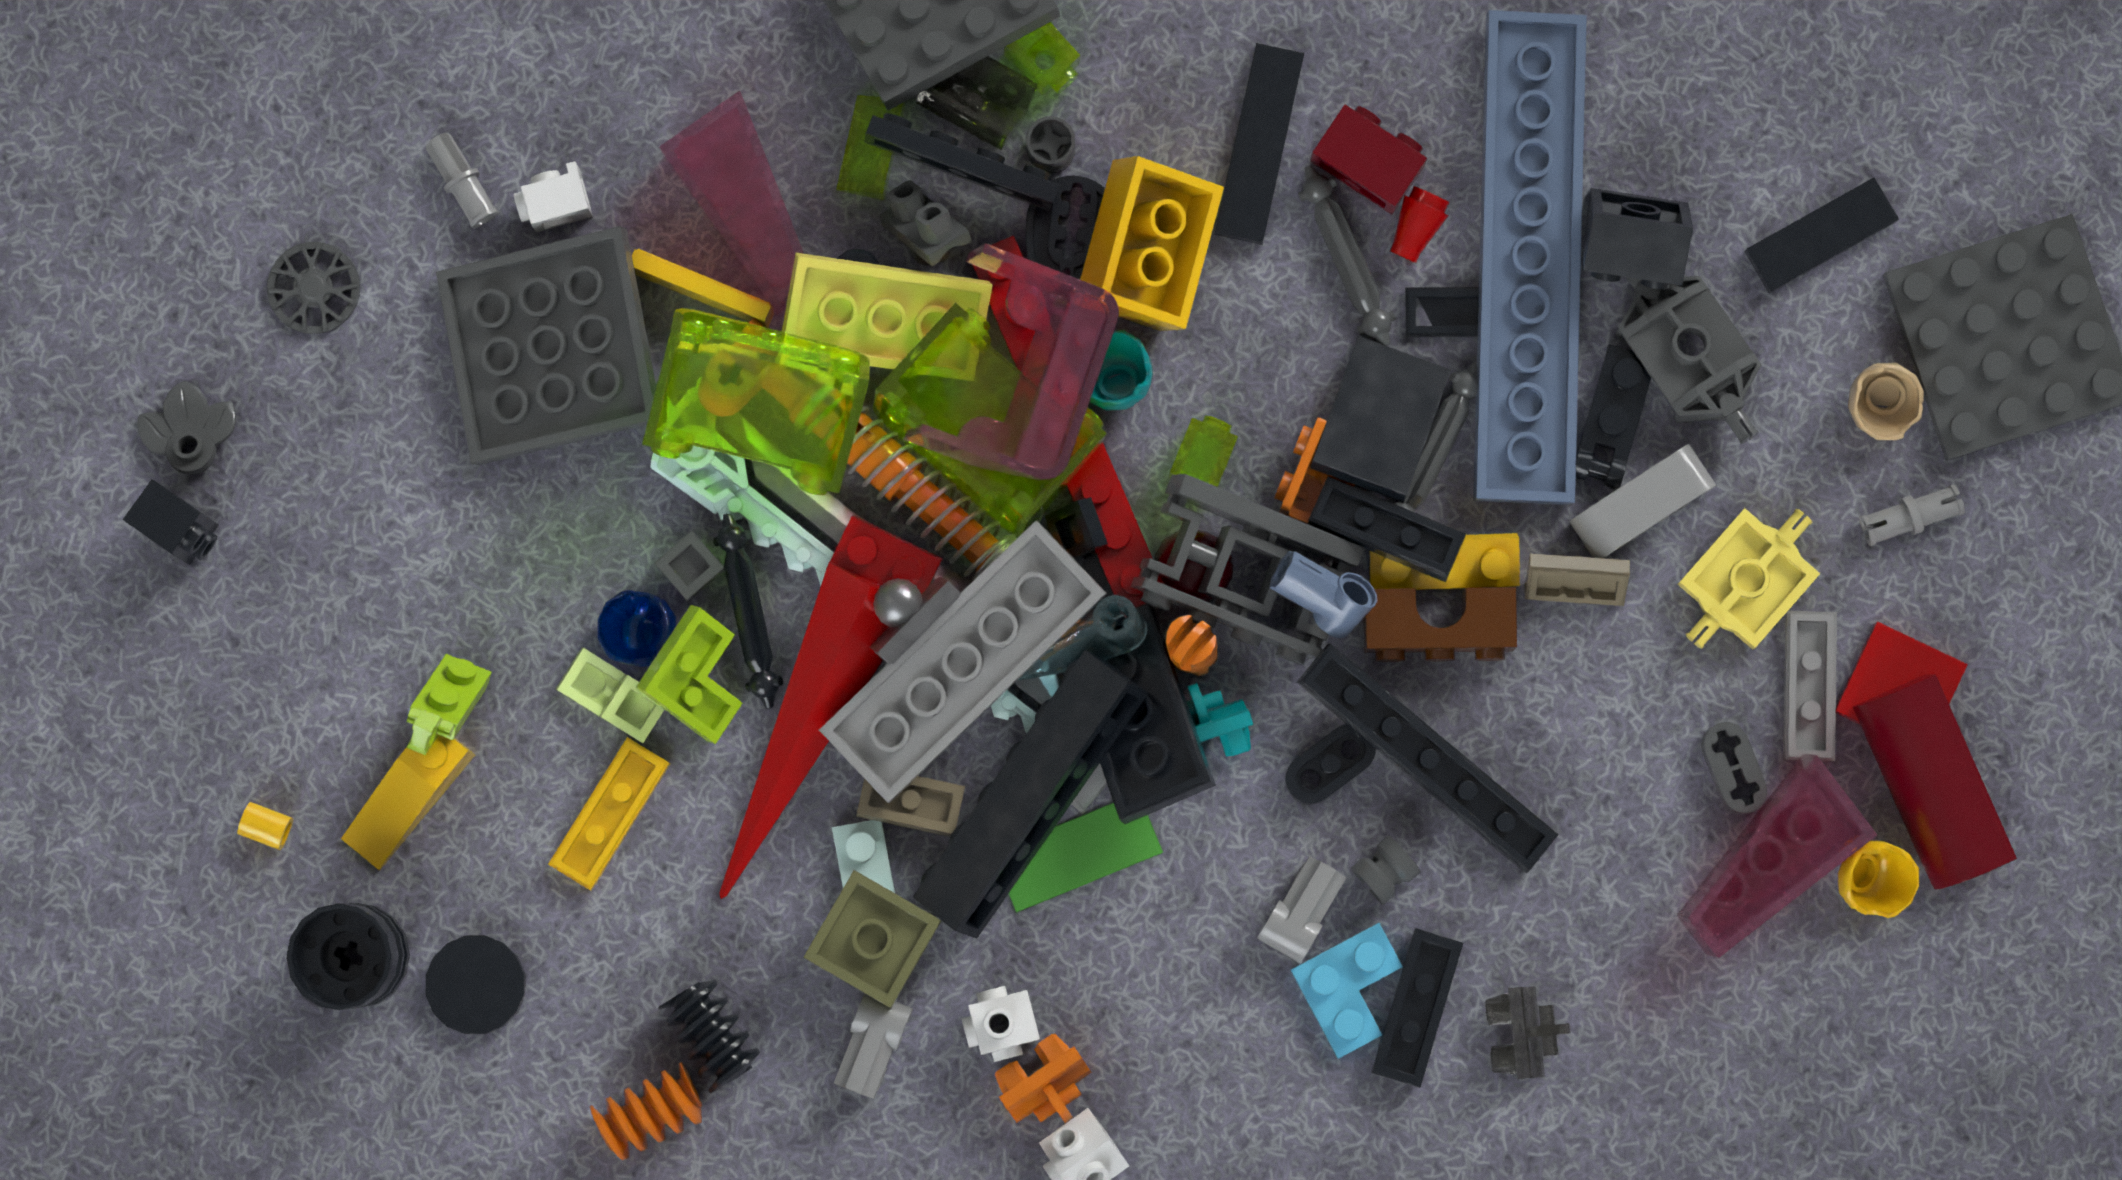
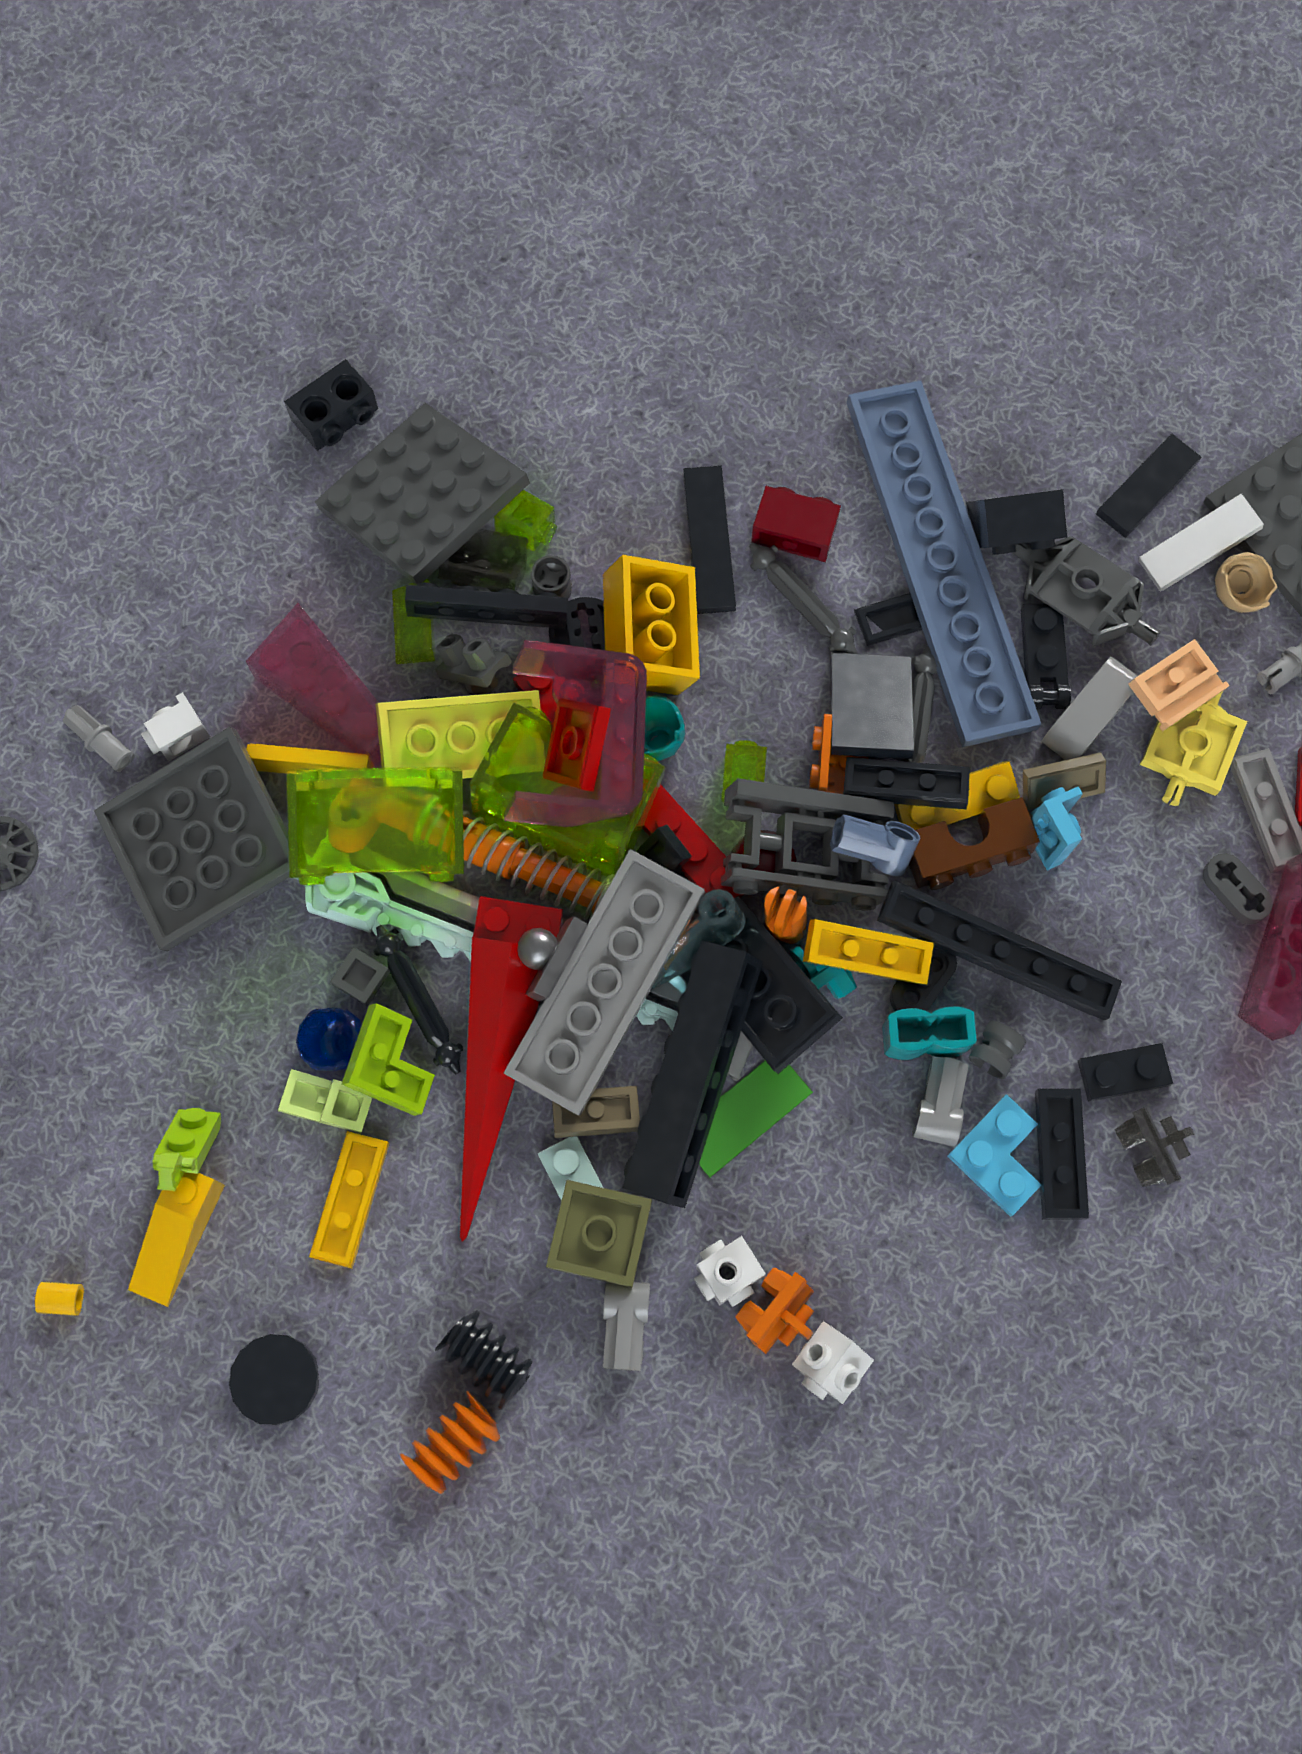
camera: 20 degrees left, 10 degrees down
black wheel [286,903,410,1010] -> none
red cone [1390,186,1450,263] -> none
none -> red tile [542,698,611,792]
none -> yellow plate [803,919,934,985]
none -> teal brick [882,1007,977,1060]
none -> medium azure bracket [1031,786,1083,870]
none -> black plate [1078,1043,1173,1102]
none -> light nougat plate [1128,639,1229,732]
none -> white tile [1139,494,1264,592]

